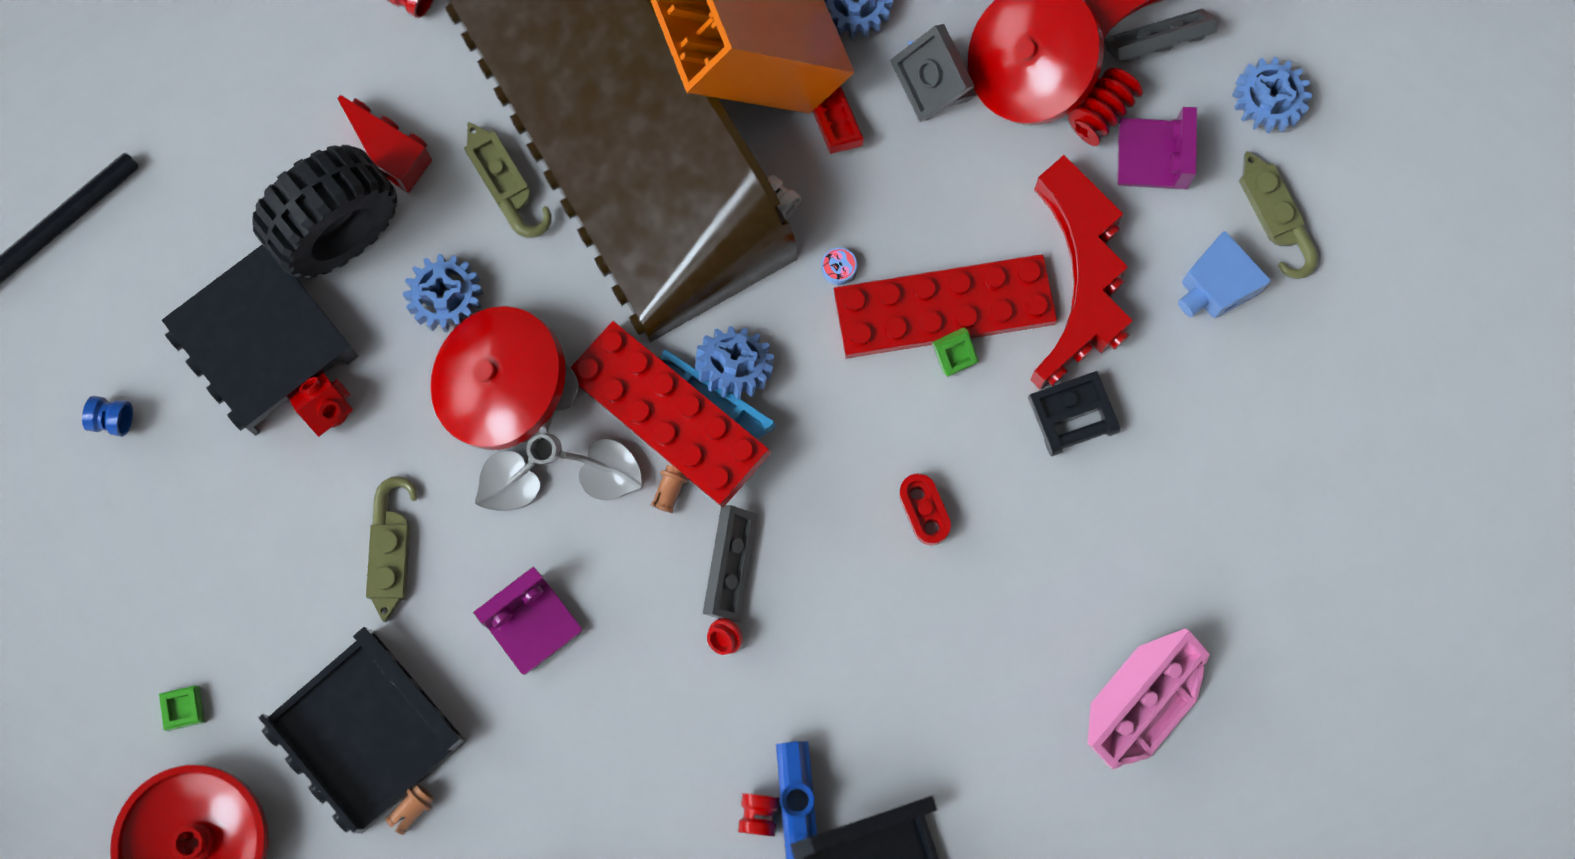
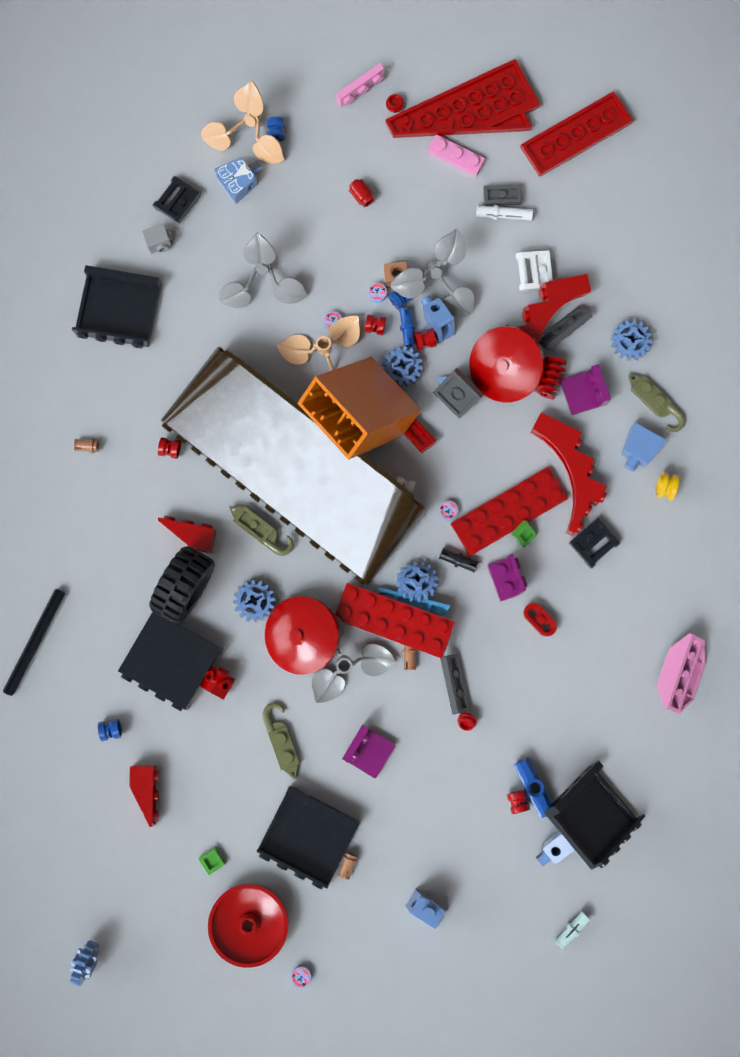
camera: 25 degrees left, 5 degrees up
none -> red slope [129,765,160,827]
none -> black pin [439,548,478,573]
none -> magenta bracket [487,554,527,602]
none -> yellow wheel [656,471,679,501]

